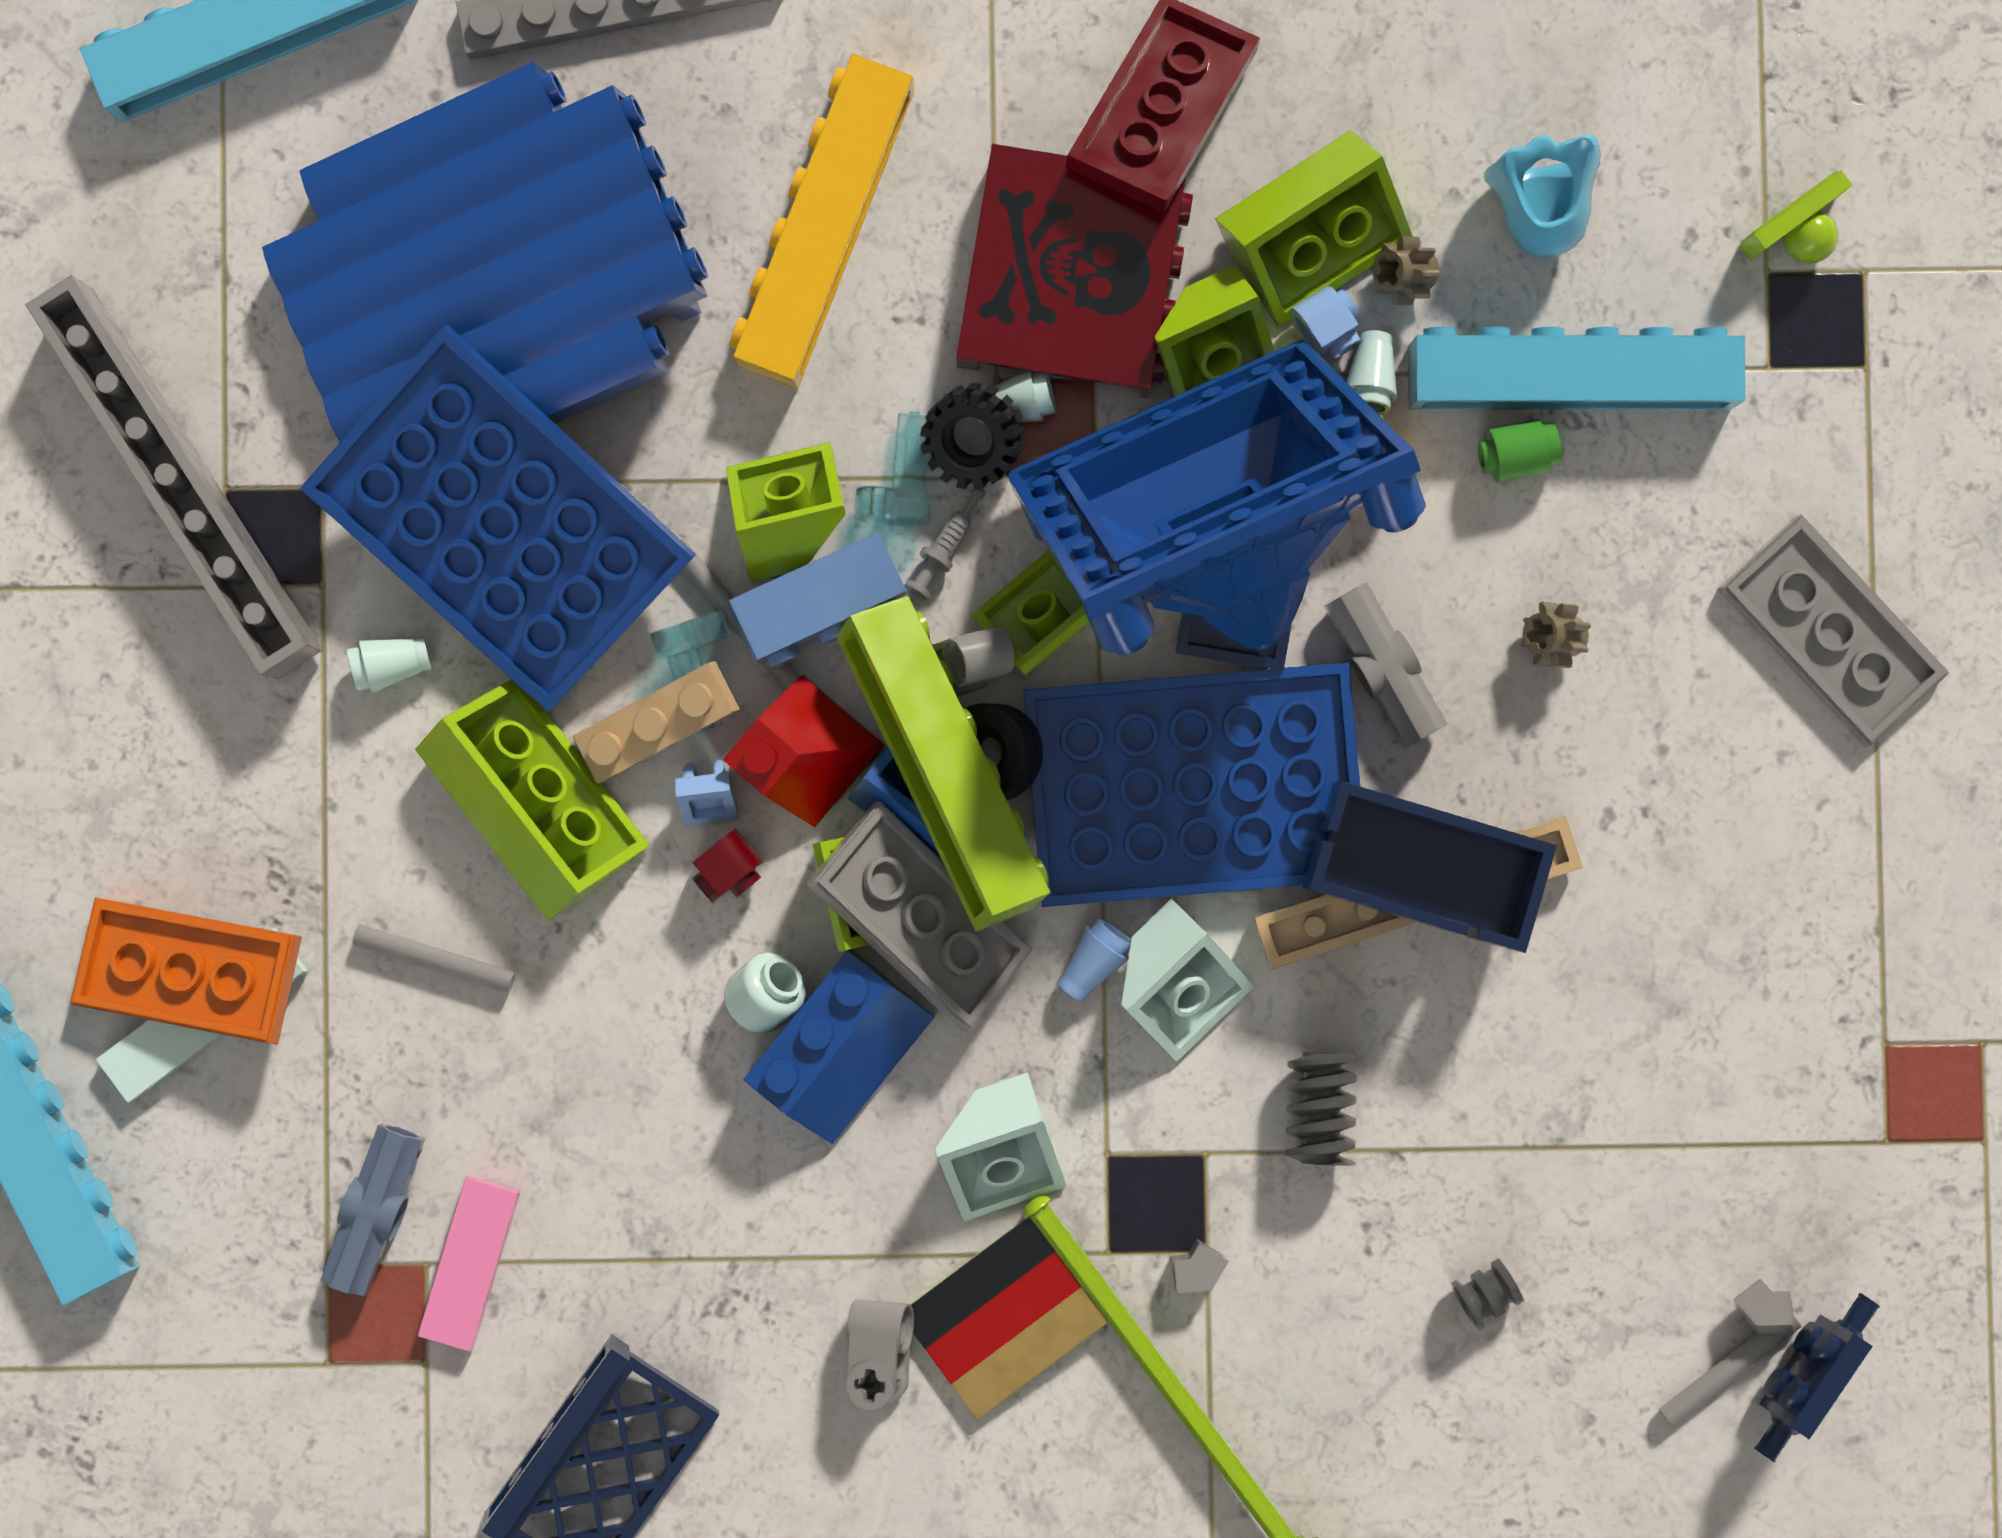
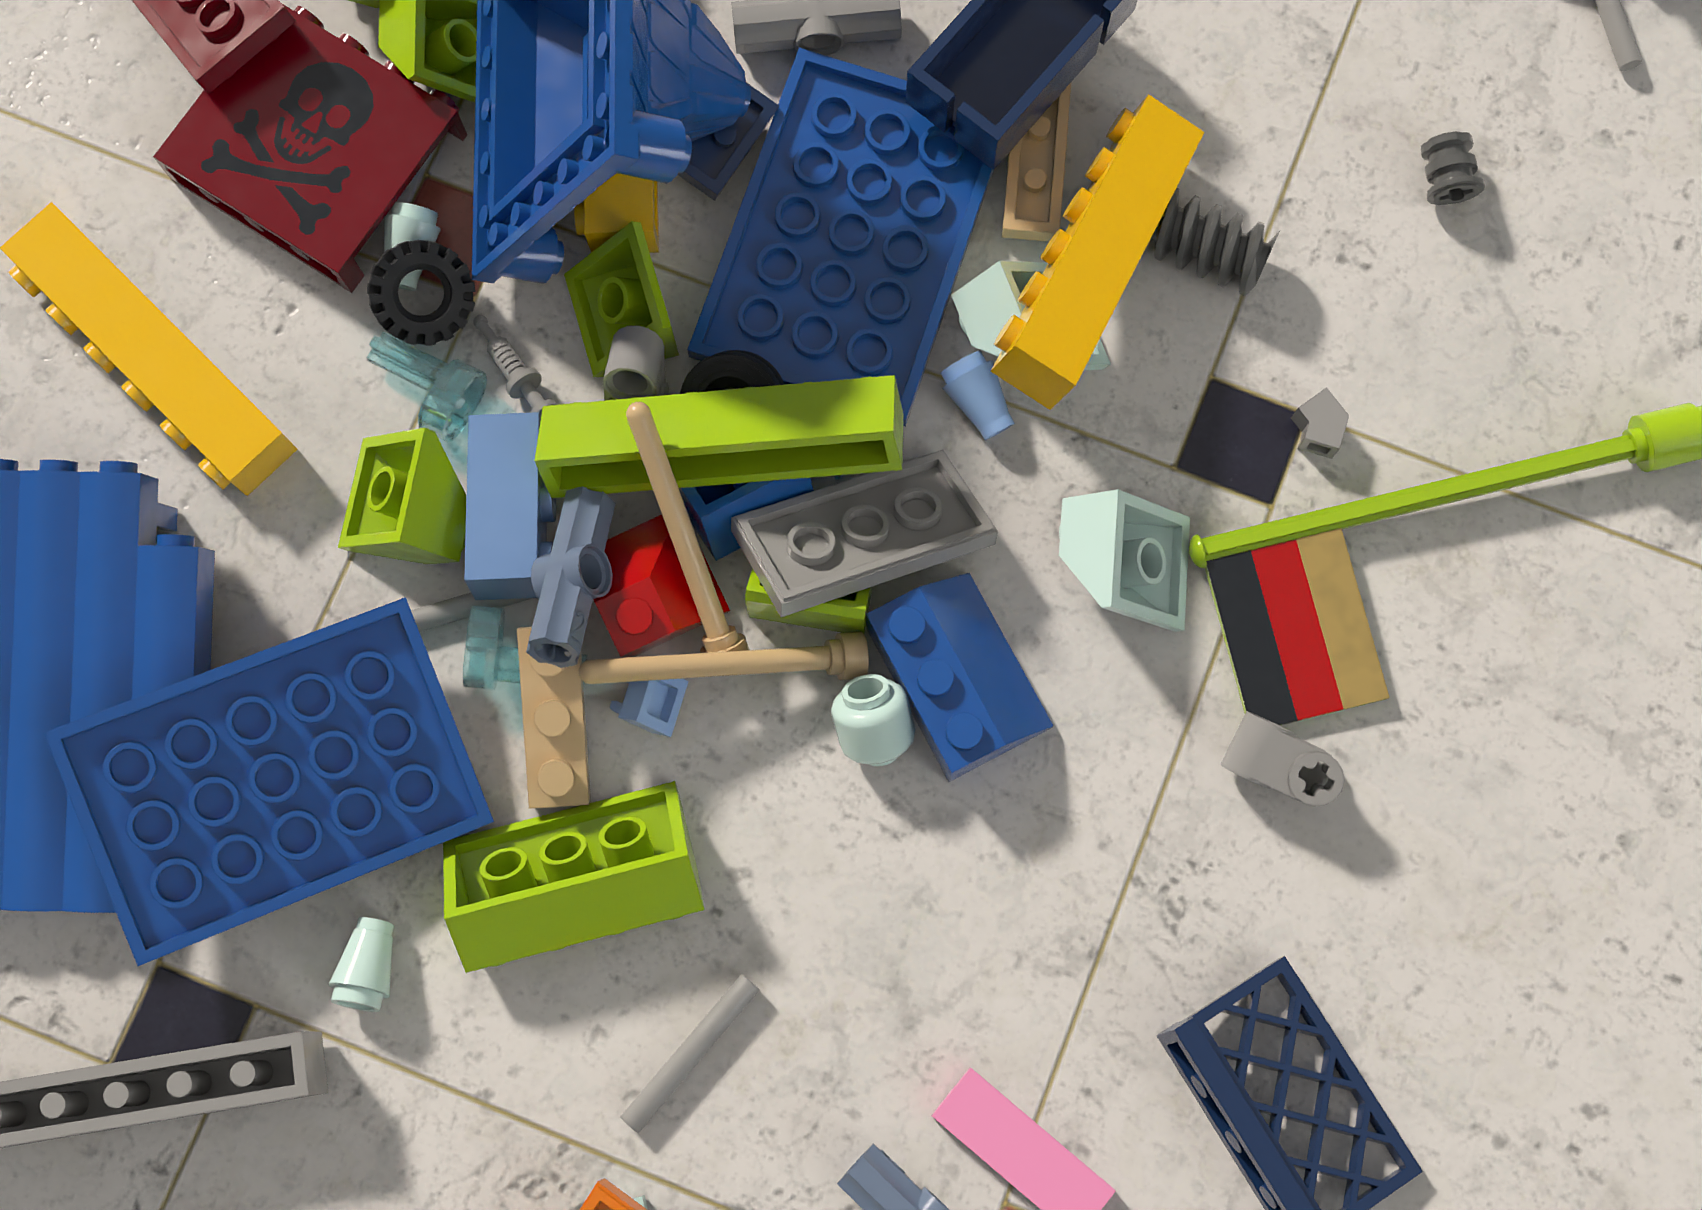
camera: 65 degrees left, 10 degrees down
dark red plate [692,828,763,903] -> none
none -> sand blue piece [526,486,616,668]
none -> tan piece [579,632,869,684]
none -> tan piece [626,402,750,653]
none -> yellow brick [990,94,1205,410]

